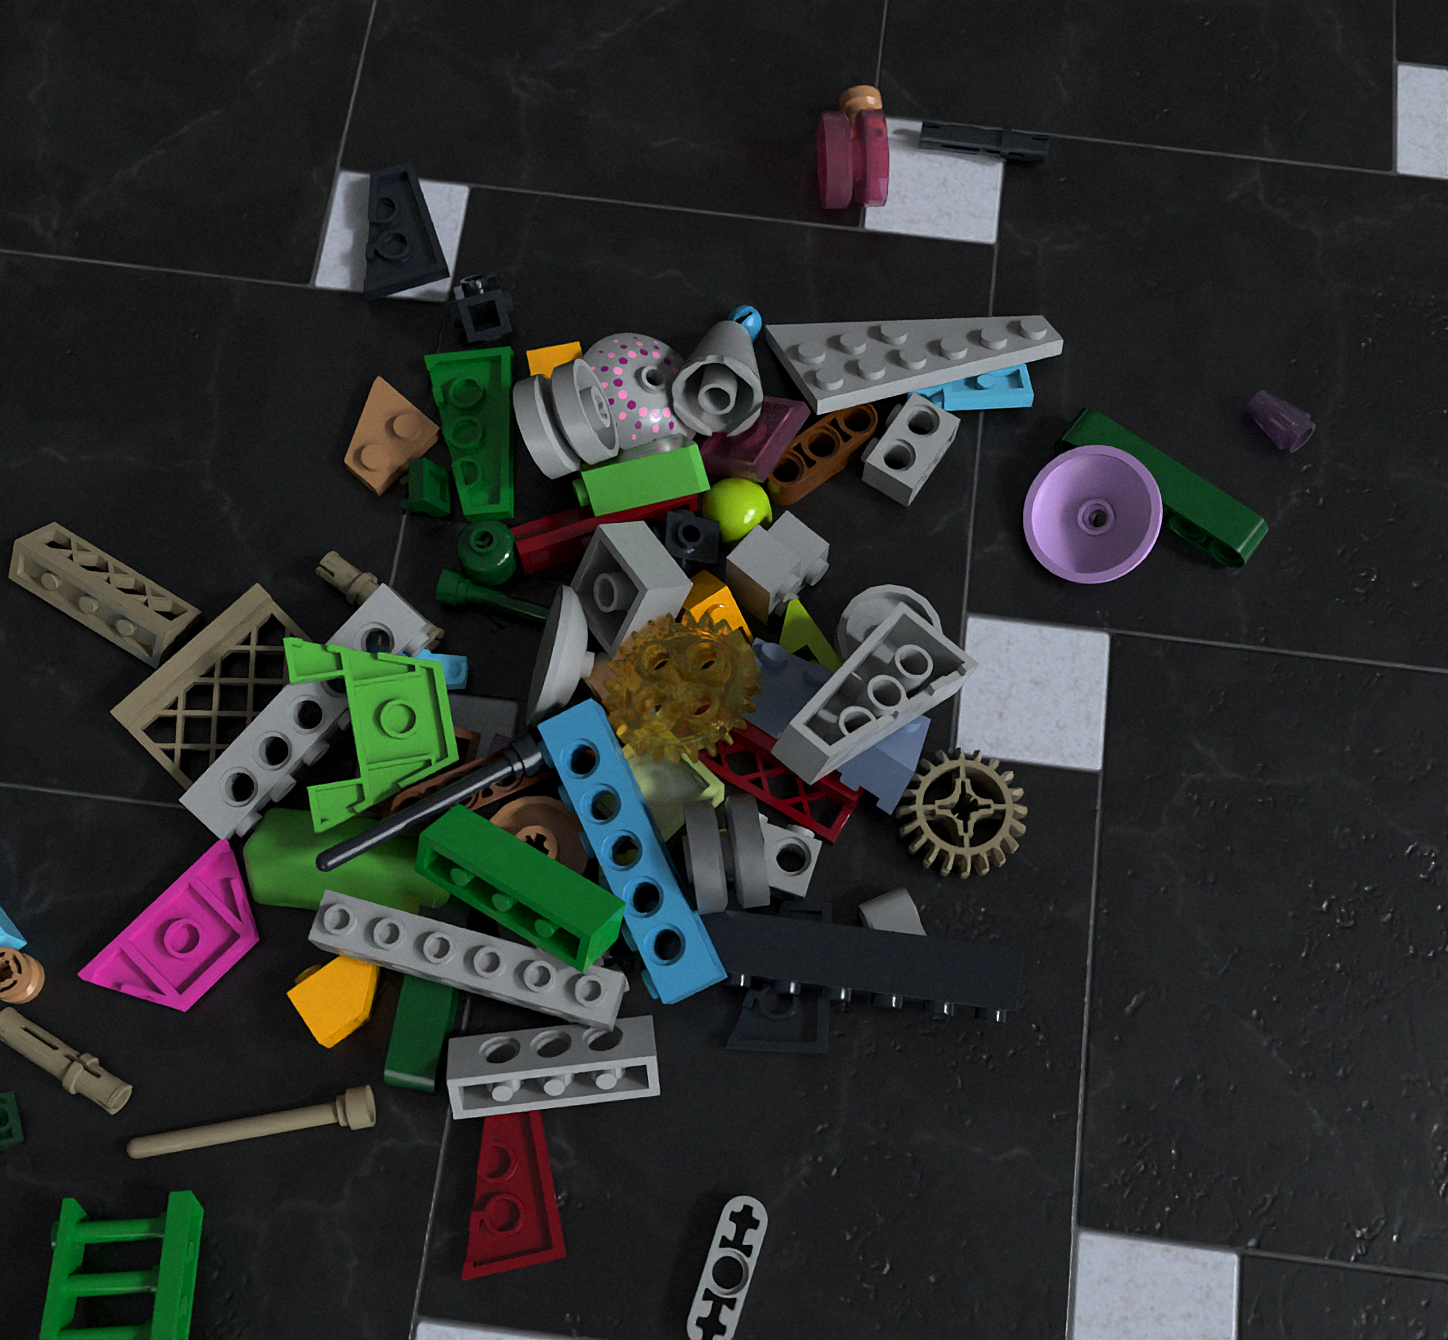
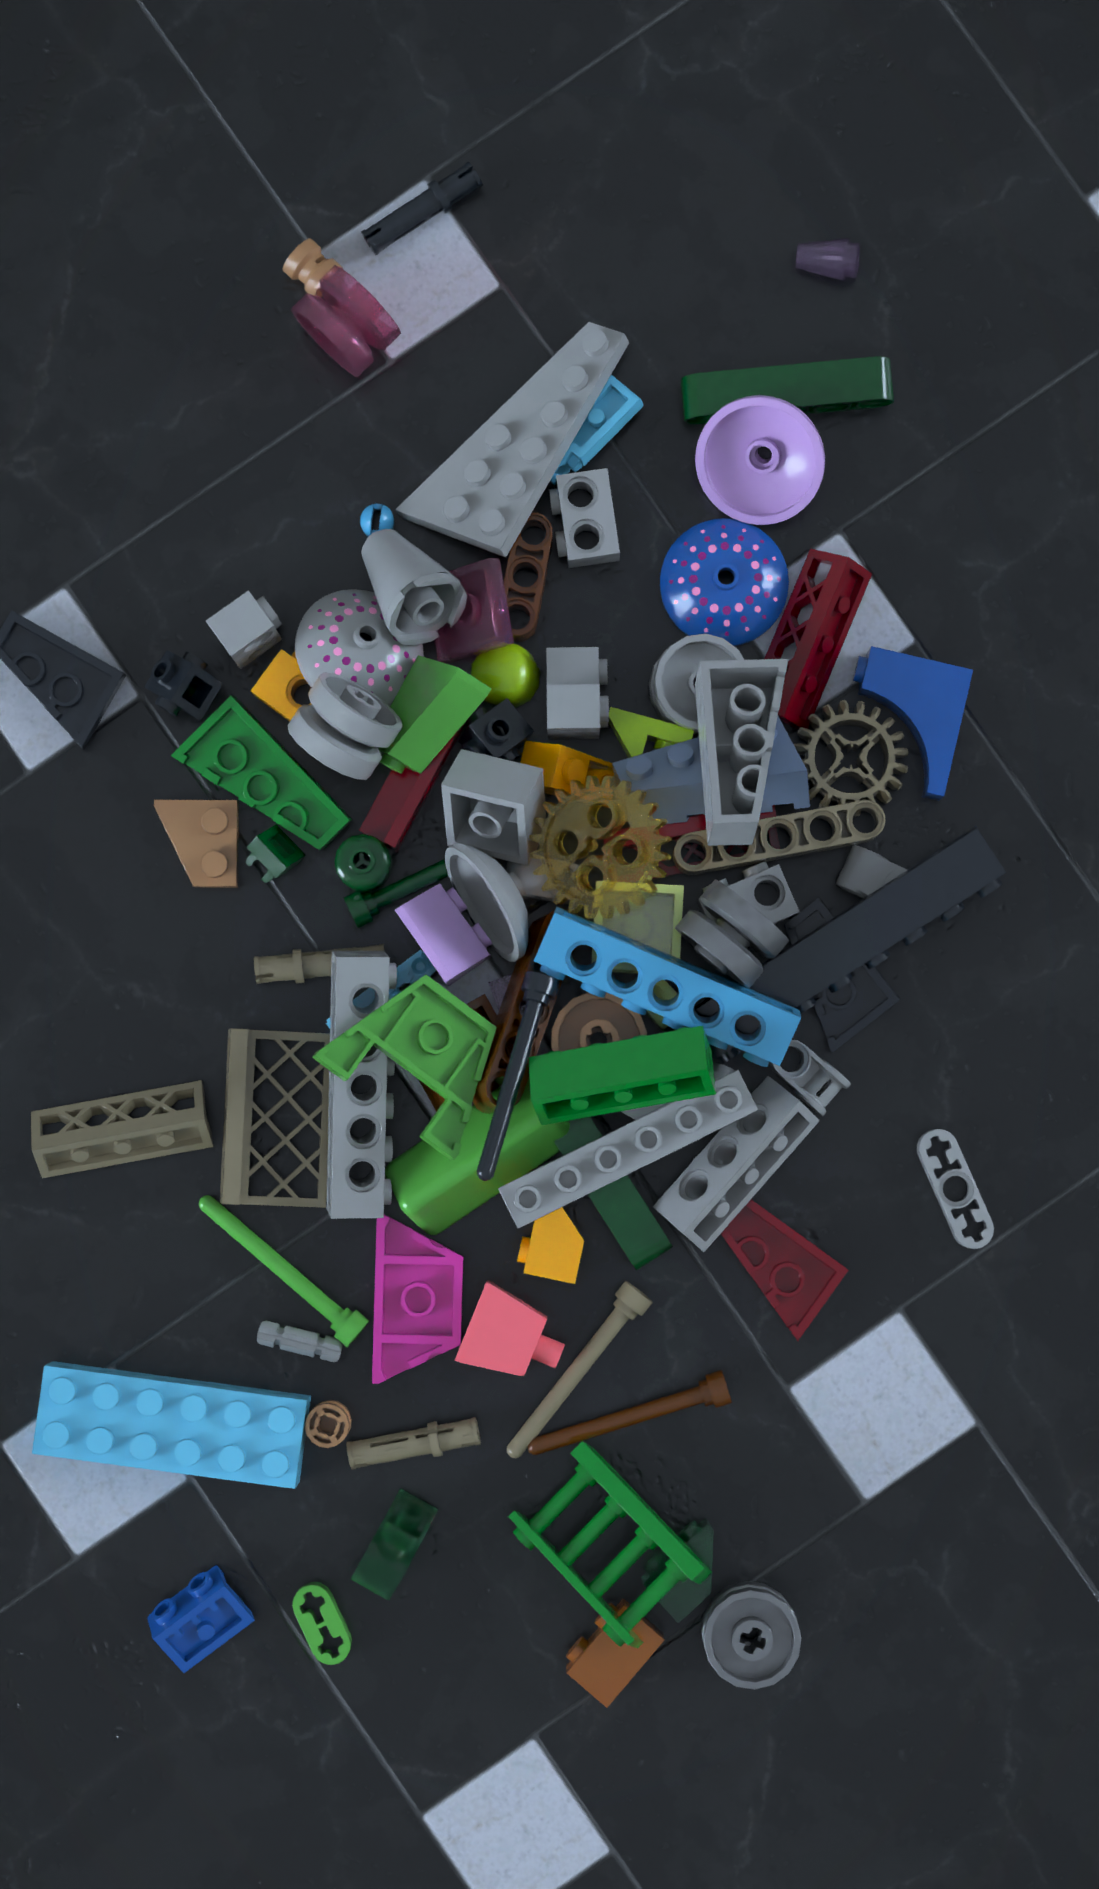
camera: 35 degrees left, 15 degrees up
none -> bright green piece [199,1195,370,1347]
none -> light grey brick [206,590,282,669]
none -> light grey axle [257,1321,343,1362]
none -> lavender slope [395,883,493,986]
none -> coral torso [455,1280,565,1376]
none -> reddish brown piece [527,1369,732,1455]
none -> blue dish [660,518,789,647]
none -> dark tan beam [673,800,885,875]
none -> dark red fence [764,549,872,729]
none -> light grey piece [769,1040,851,1117]
none -> blue arch [853,646,973,801]

